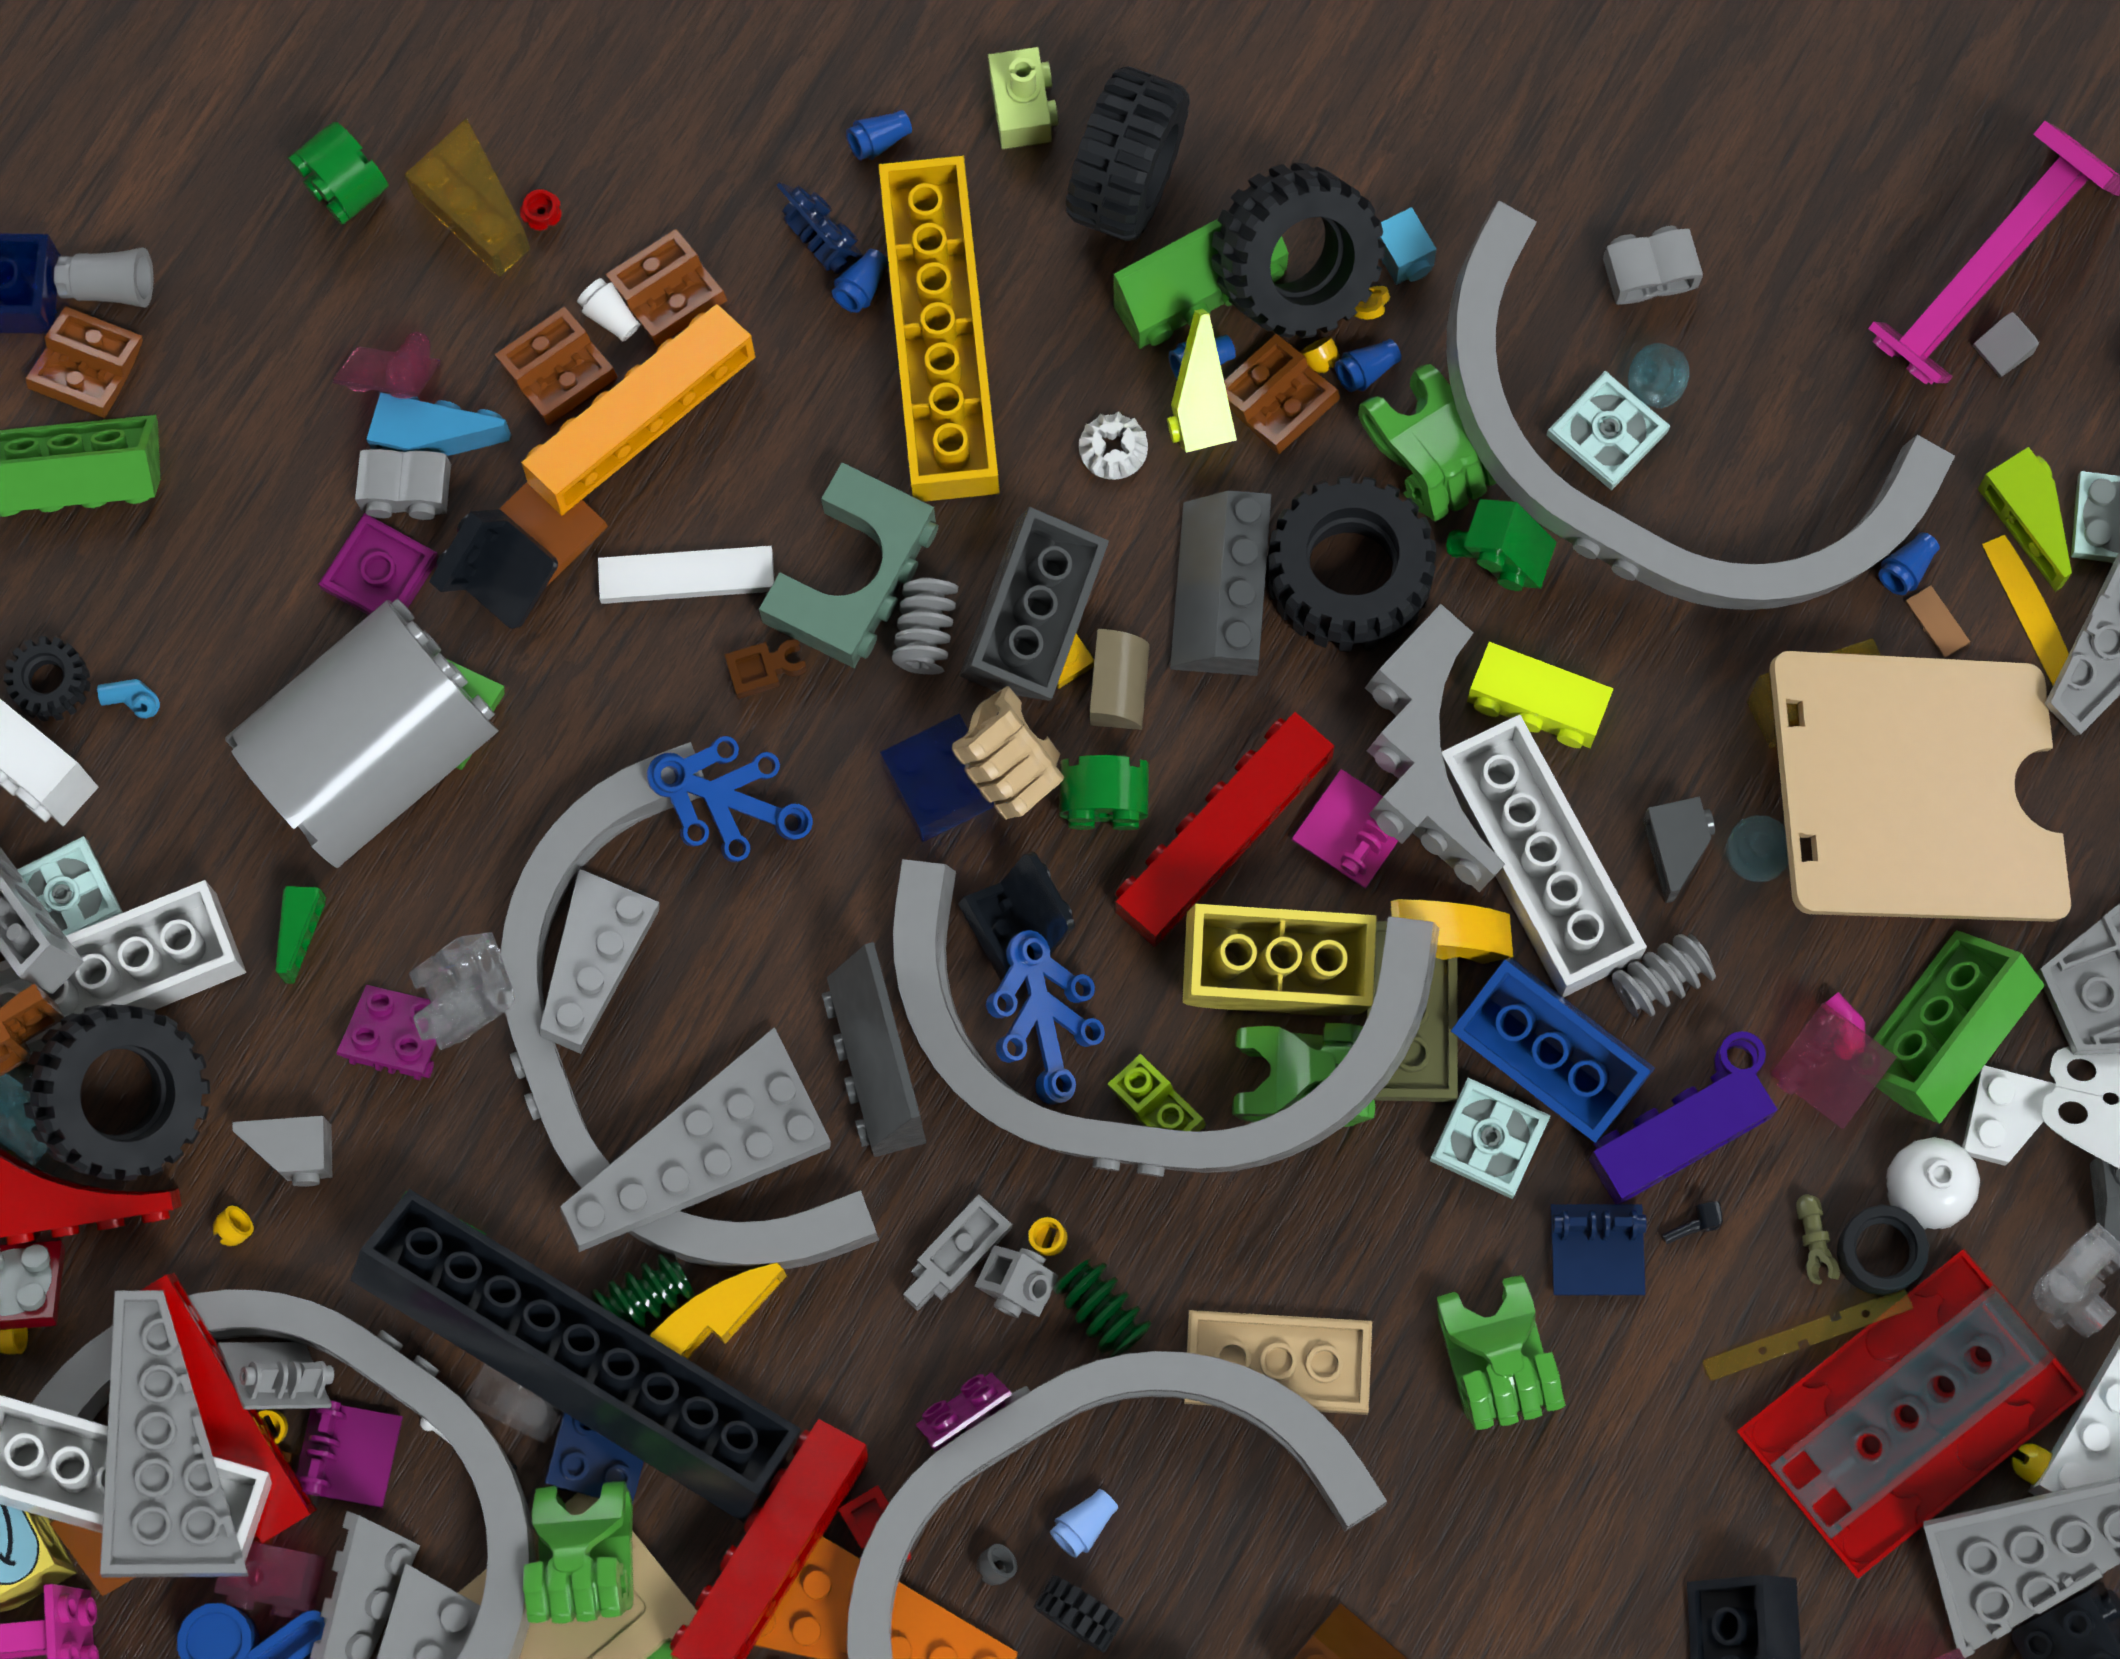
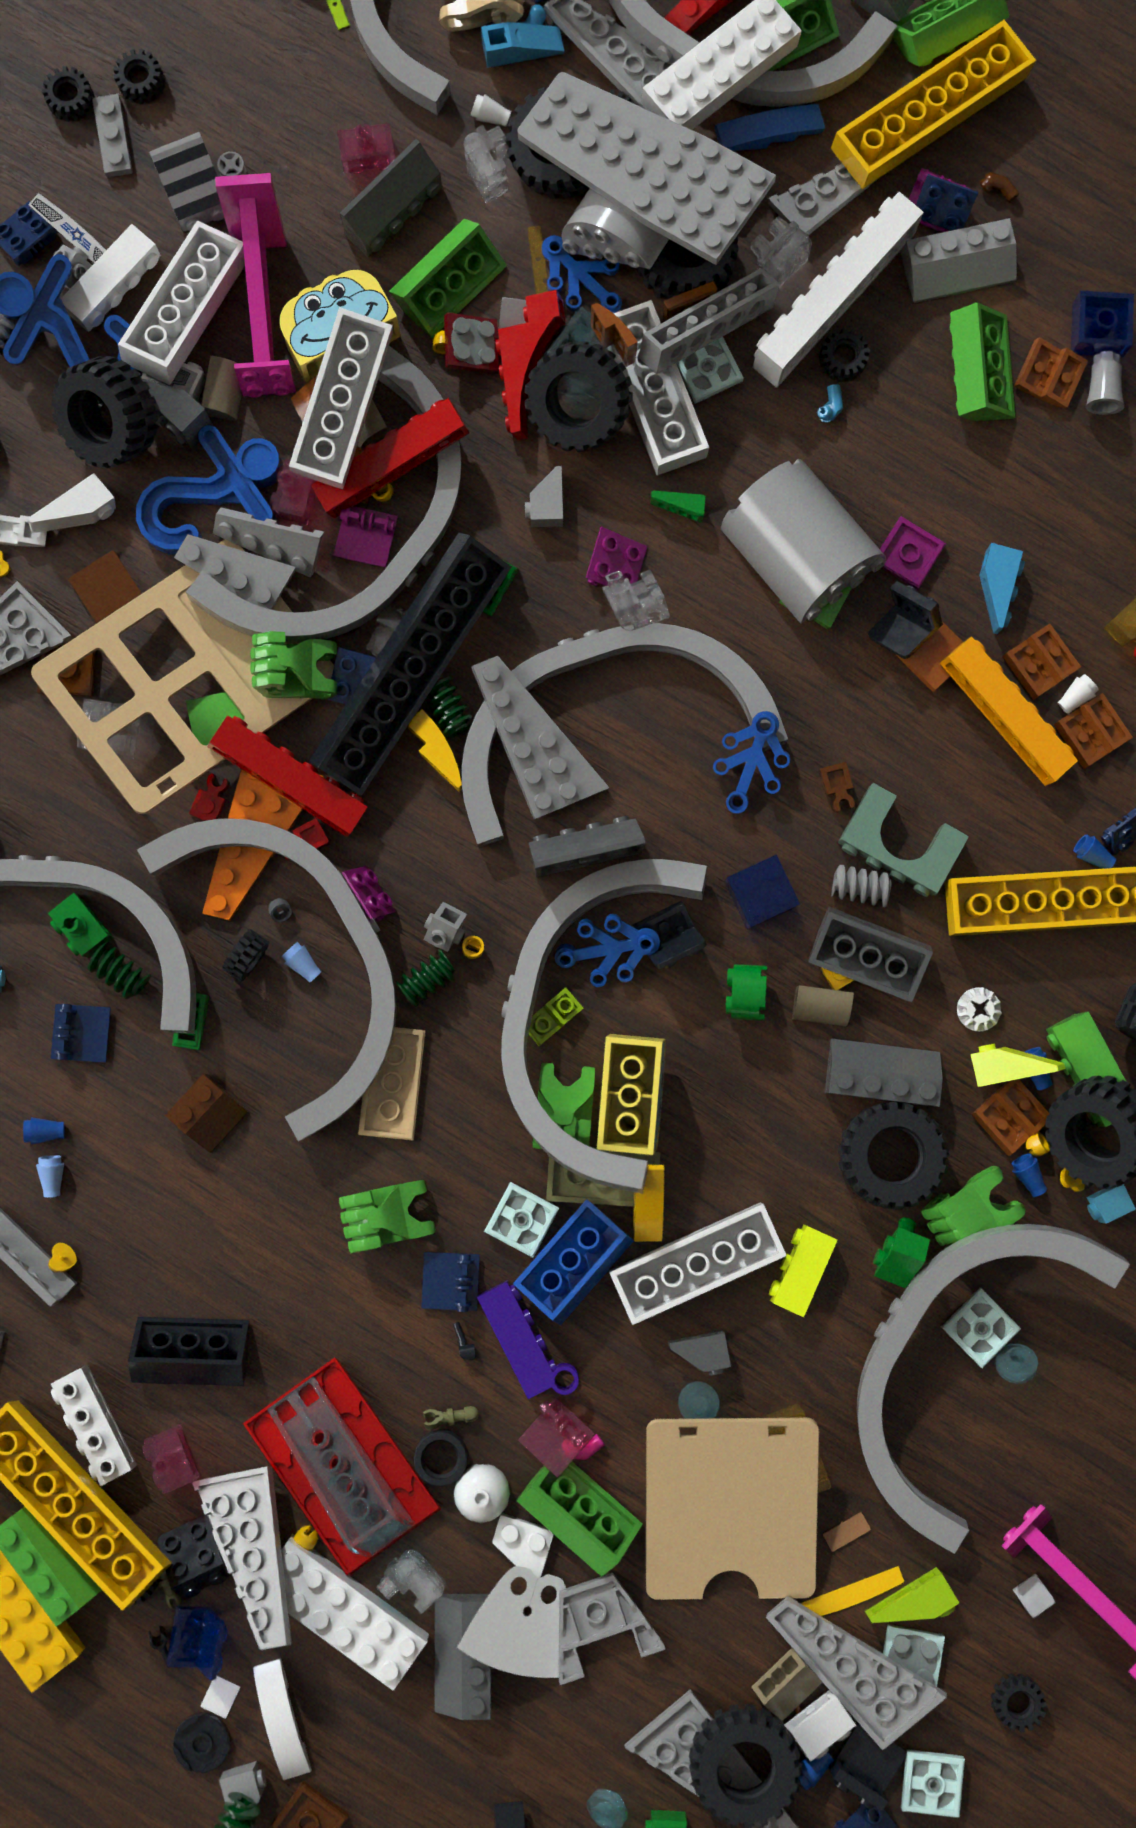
camera: 85 degrees right, 10 degrees up
light grey wing [100,1291,249,1577] -> none
yellow hinge [213,1206,254,1246] -> none
light grey hinge [218,1342,334,1409] -> none
clear pink hinge [333,332,441,399] -> none
light grey brick [355,449,451,520] -> none
light grey wing [540,869,659,1054] -> none
white tile [598,546,774,604] -> none
light grey hinge [903,1195,1013,1311] -> none
tan piece [952,686,1064,820] -> none
red brick [1115,712,1335,947] -> none
dark pink hinge [1292,769,1398,889] -> none
light grey arch [1365,604,1505,892] -> none
light grey brick [1603,226,1703,305] -> none
light grey piece [1612,934,1716,1019] -> none
clear yellow piece [1703,1289,1913,1381] -> none
blue cone [1878,532,1940,595] -> none

